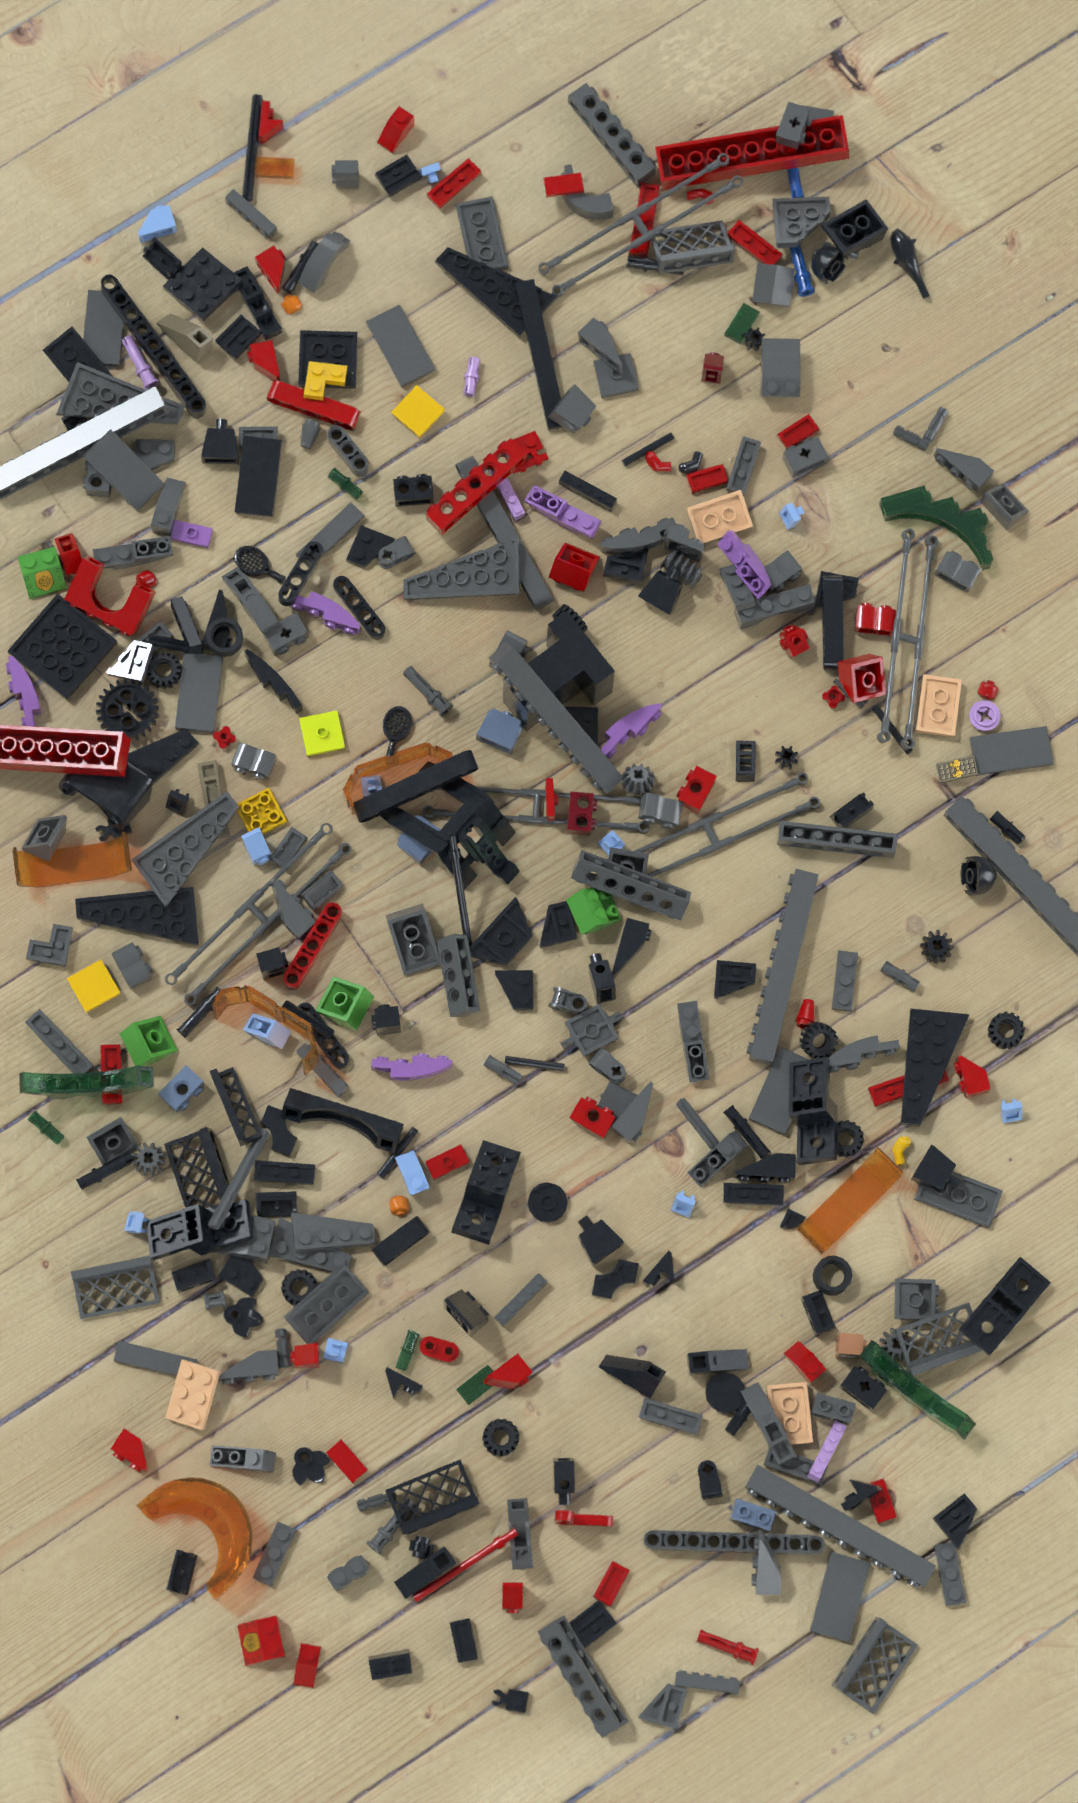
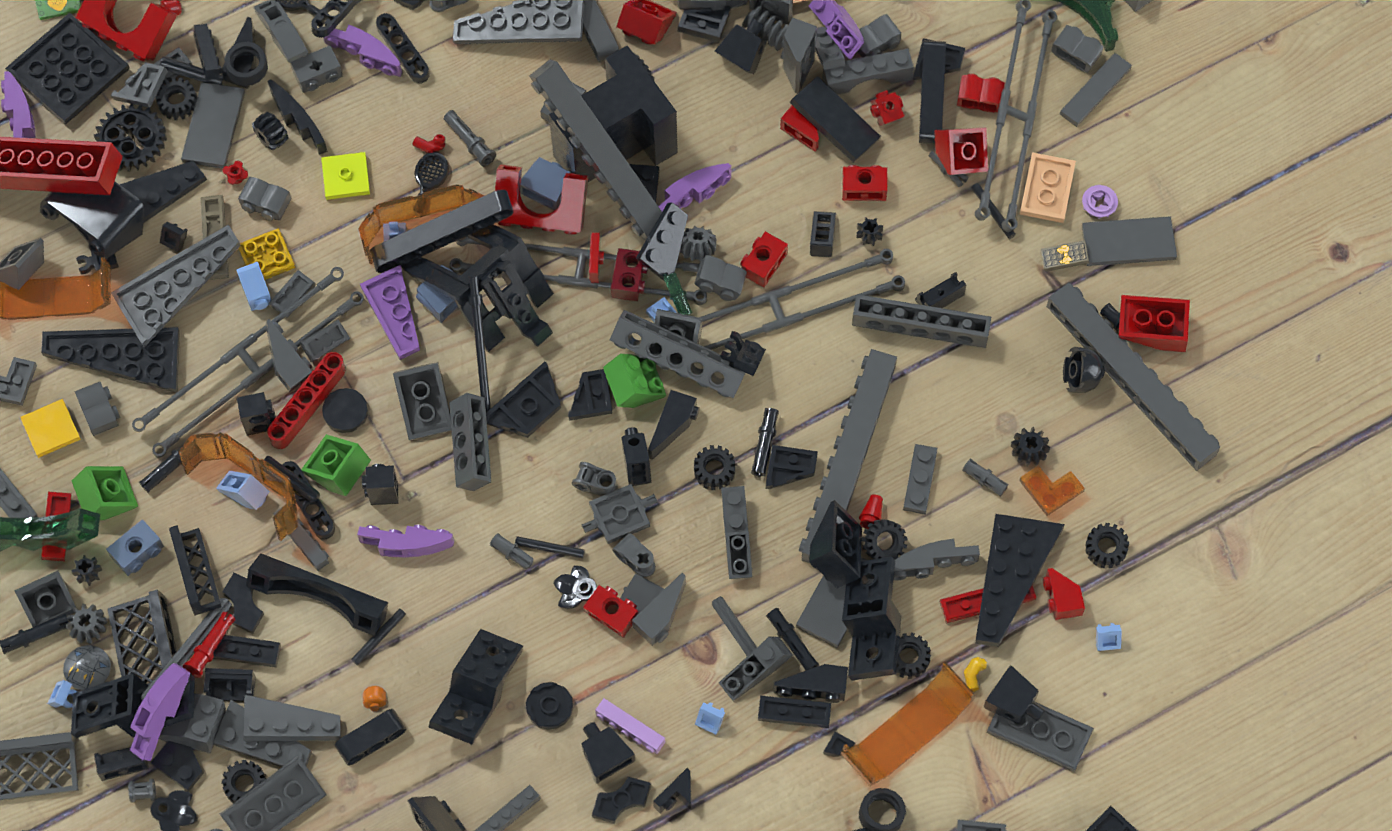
camera: 10 degrees right, 10 degrees down
light blue slope [395,1150,429,1195] -> none
red plate [425,1144,470,1180] -> none
black wing [495,970,533,1011] -> none
red plate [822,686,845,709] -> none
red piece [977,680,998,700] -> none
none -> dark grey dish [63,645,111,690]
none -> black gear [71,555,102,586]
none -> medium lavender slope [130,663,190,761]
none -> red pin [183,612,235,678]
none -> black gear [252,112,288,150]
none -> black tile [322,388,368,433]
none -> medium lavender wing [360,265,420,360]
none -> red arm [412,134,446,153]
none -> arch [495,164,588,235]
none -> black plate [553,565,597,609]
none -> lavender piece [595,698,665,754]
none -> wing [635,202,688,284]
none -> clear green axle [664,273,693,315]
none -> black tyre [694,445,735,490]
none -> black plate [720,331,766,376]
none -> black pin [751,408,779,477]
none -> red slope [780,105,819,152]
none -> dark grey slope [781,17,817,94]
none -> black tile [789,76,881,163]
none -> black slope [809,500,862,589]
none -> red brick [842,165,888,201]
none -> clear orange plate [1019,465,1085,516]
none -> dark grey tile [1060,53,1132,127]
none -> red slope [1118,295,1190,352]

